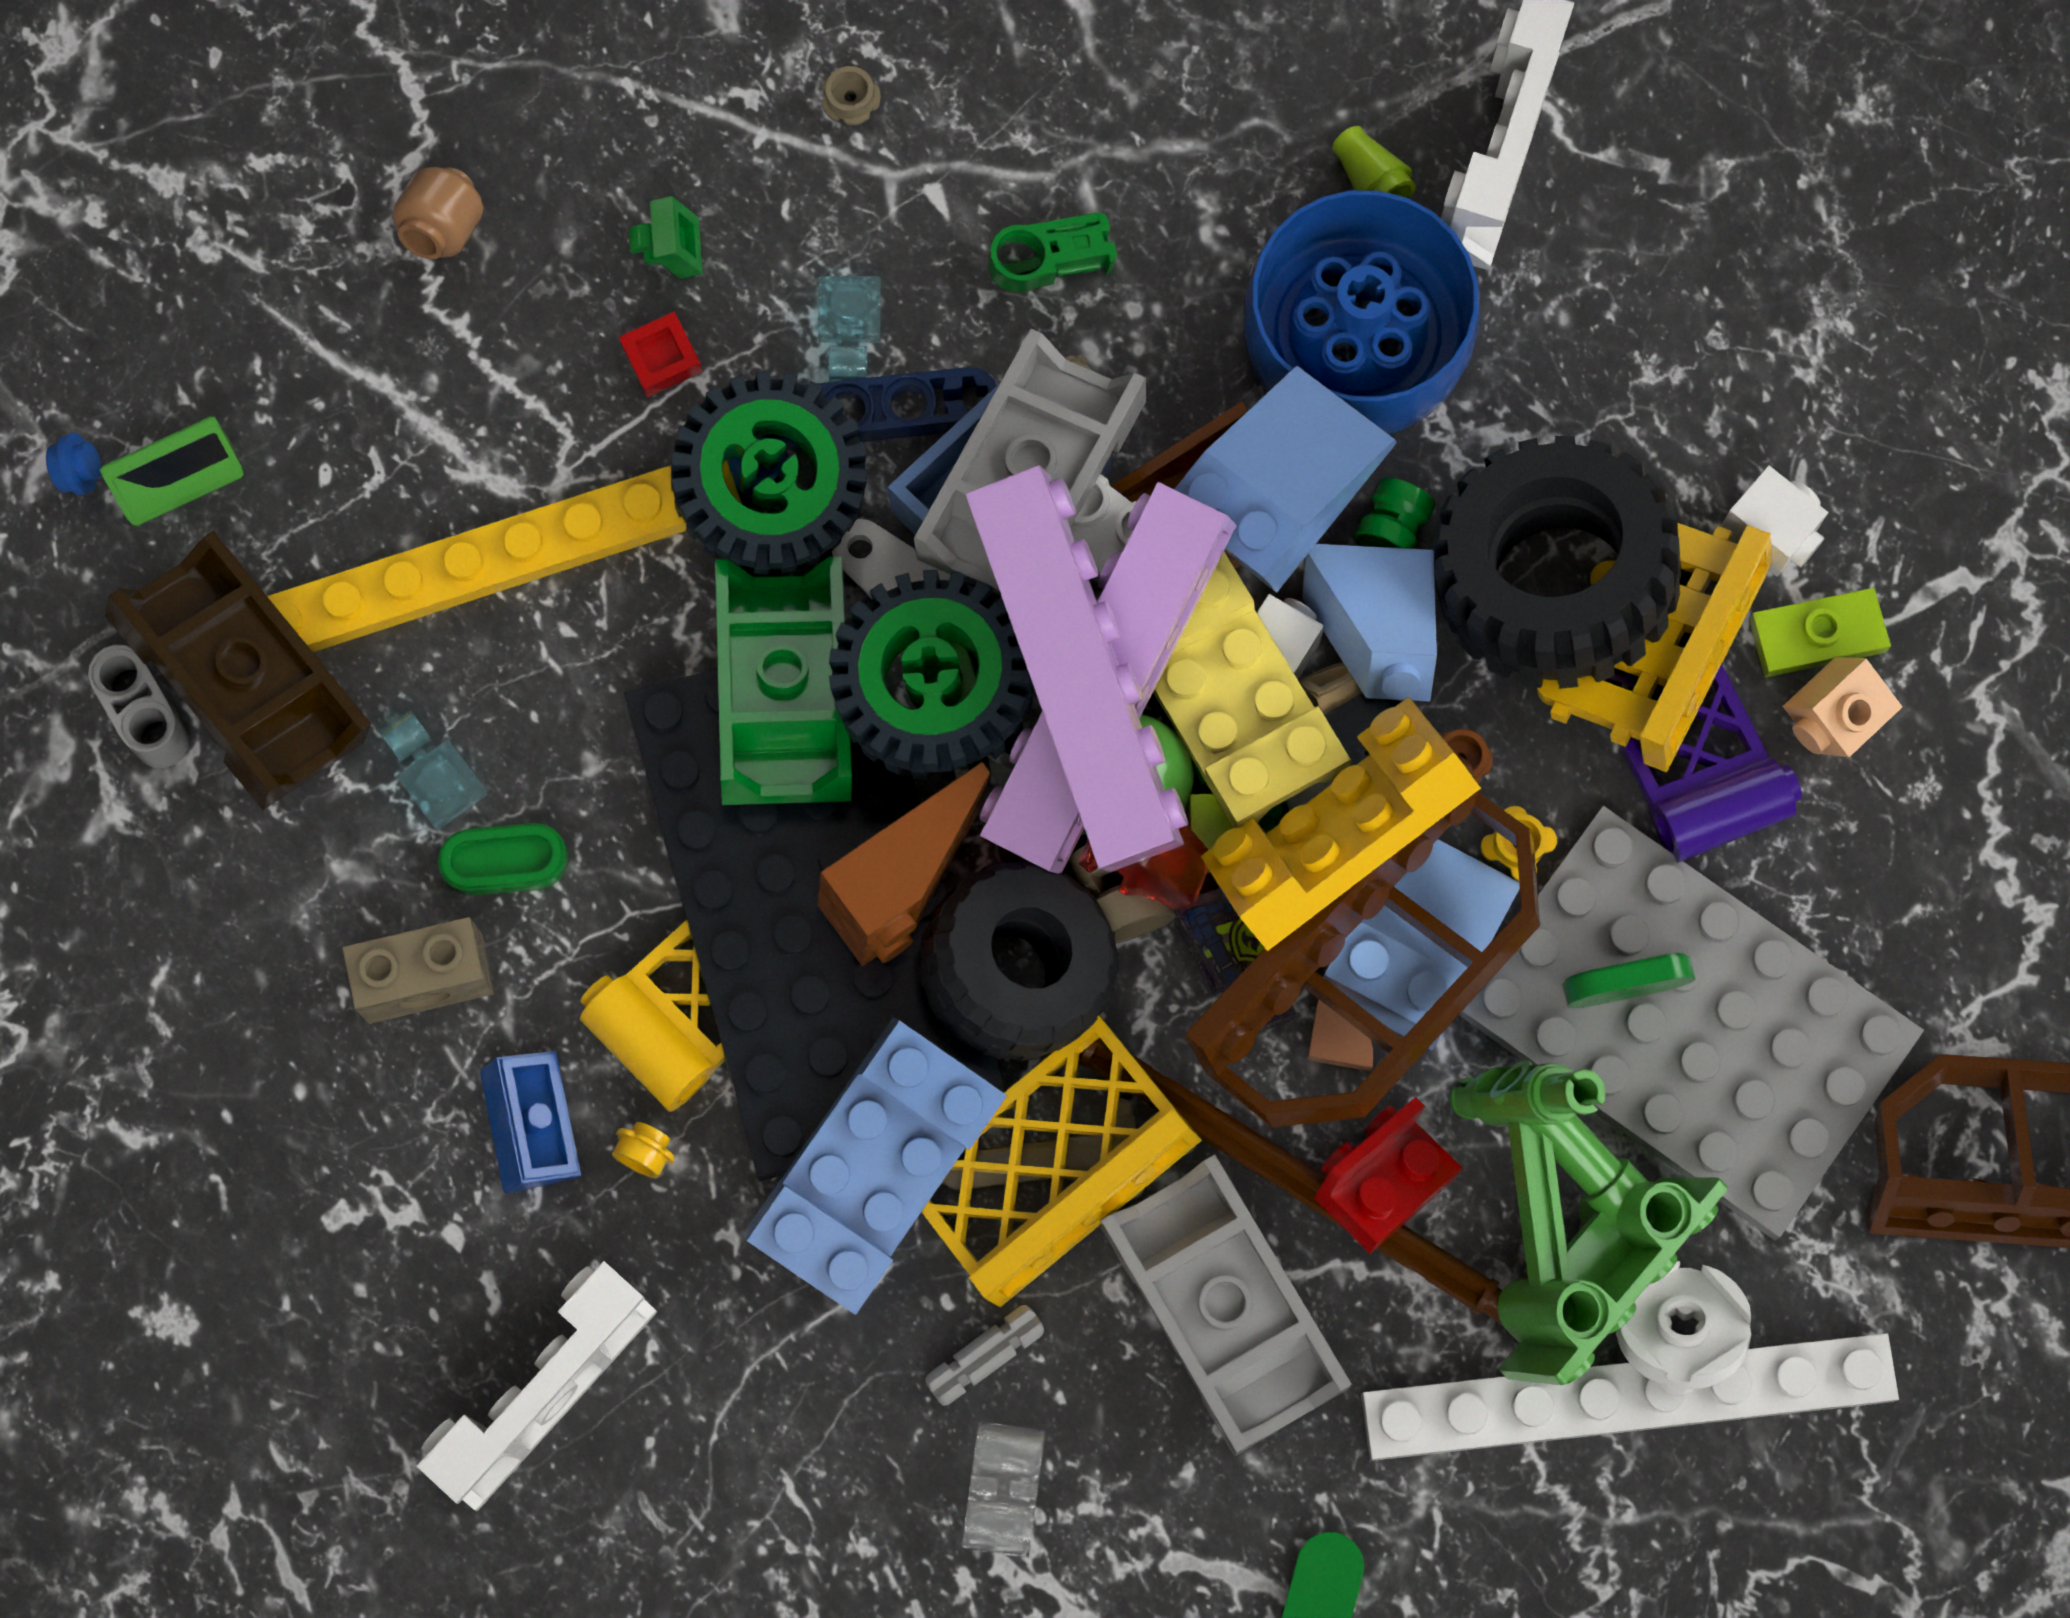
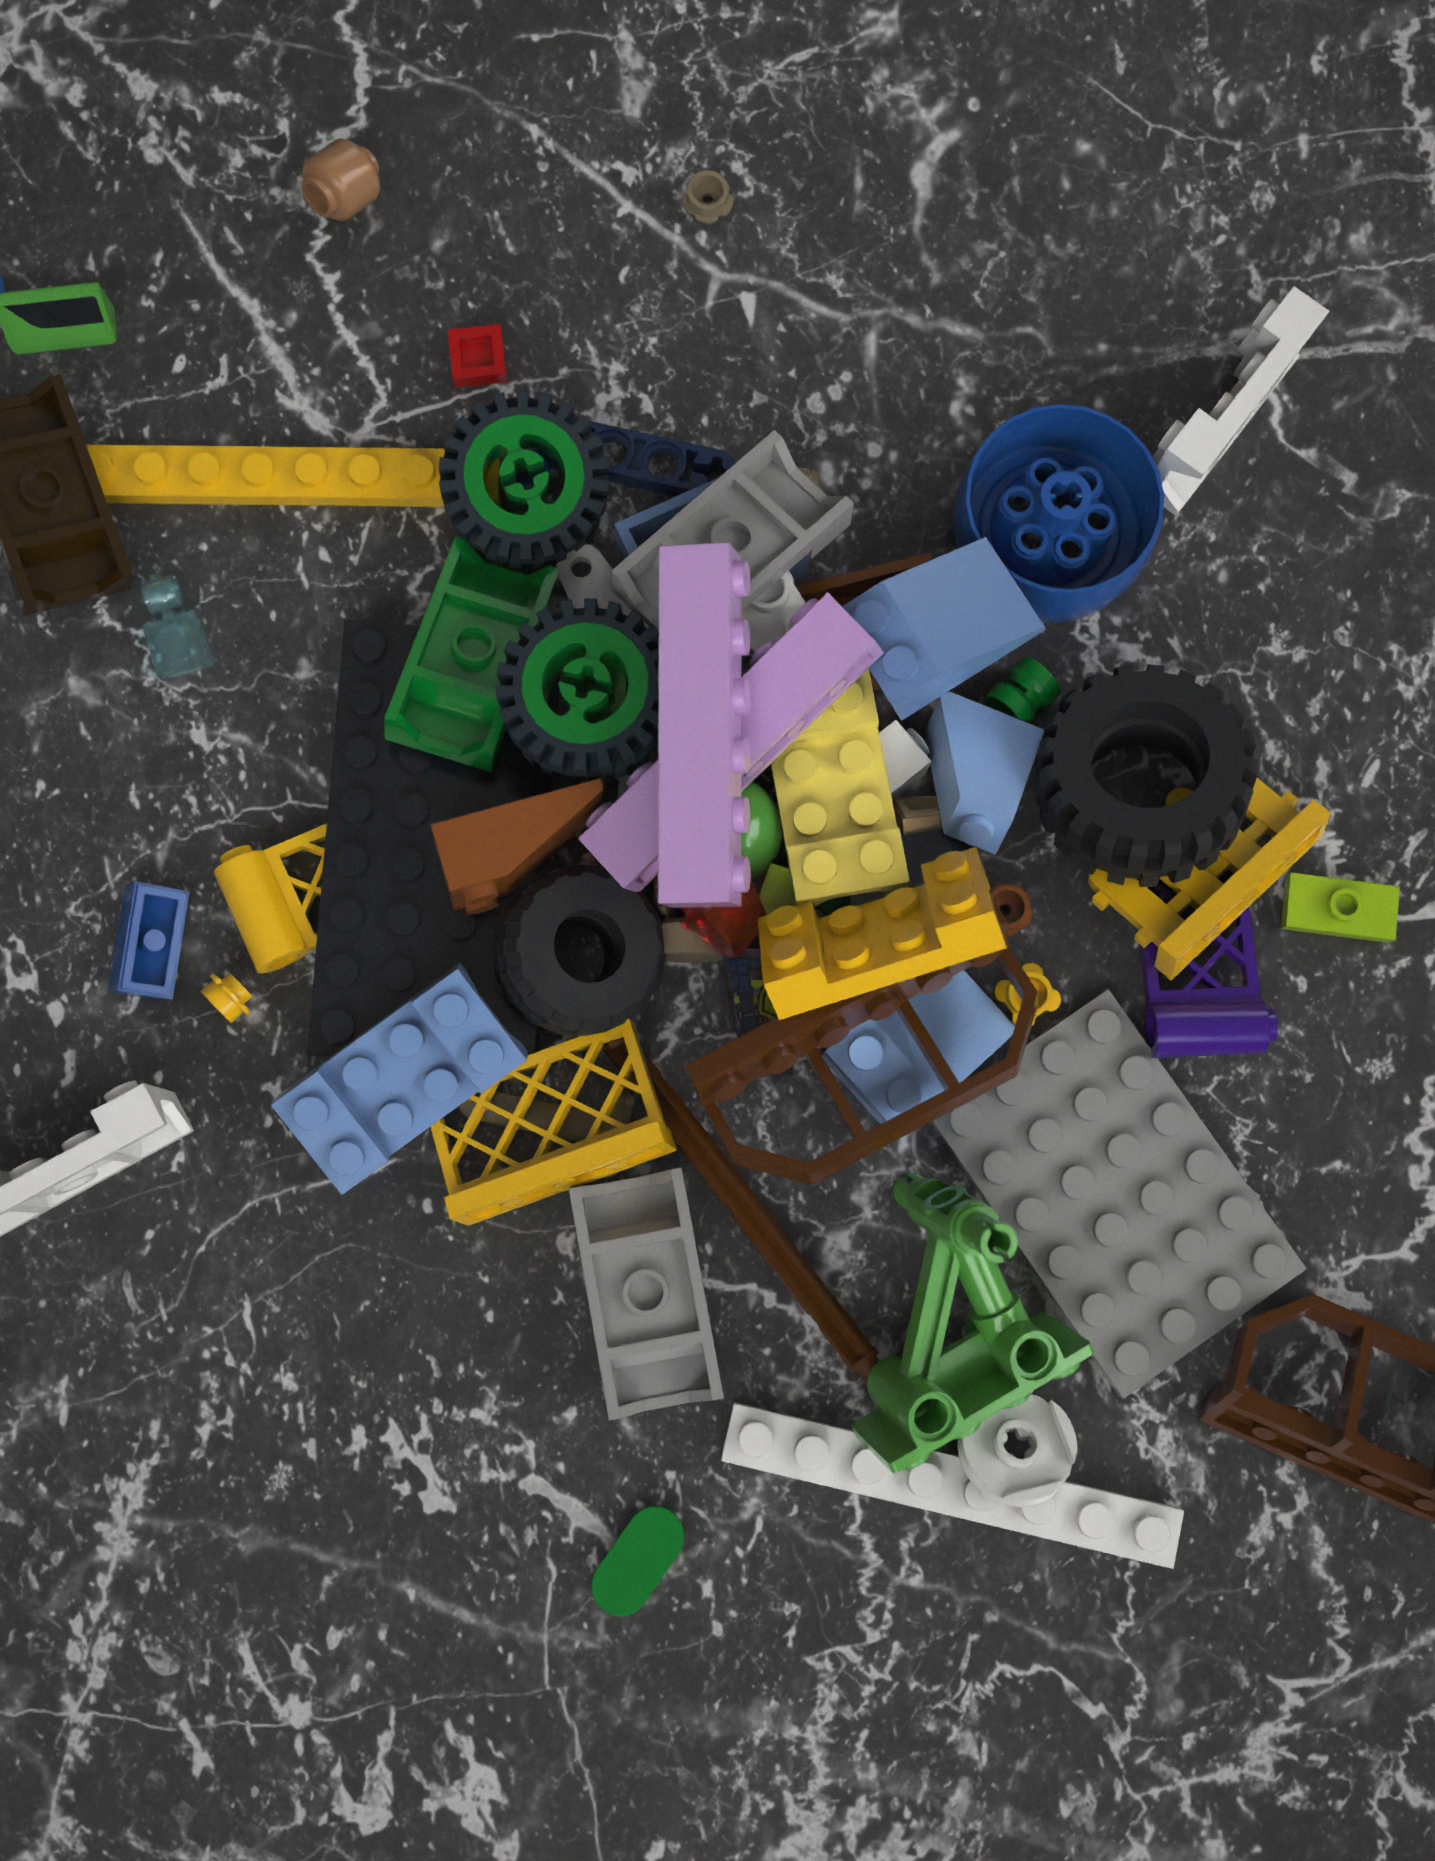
camera: 15 degrees right, 5 degrees up
dark tan brick [342,917,495,1024] -> none
green tile [438,823,568,896] -> none
green tile [628,196,703,279] -> none
clear light blue plate [818,276,882,382] -> none
light grey axle [925,1305,1044,1406] -> none
clear beam [962,1421,1045,1558] -> none
green piece [987,212,1117,293] -> none
nougat tile [1307,998,1373,1072] -> none
red bracket [1314,1097,1463,1254] -> none
lime cone [1332,126,1416,199] -> none
green tile [1562,953,1696,1008] -> none
white brick [1721,466,1829,577] -> none
light nougat brick [1782,657,1902,757] -> none

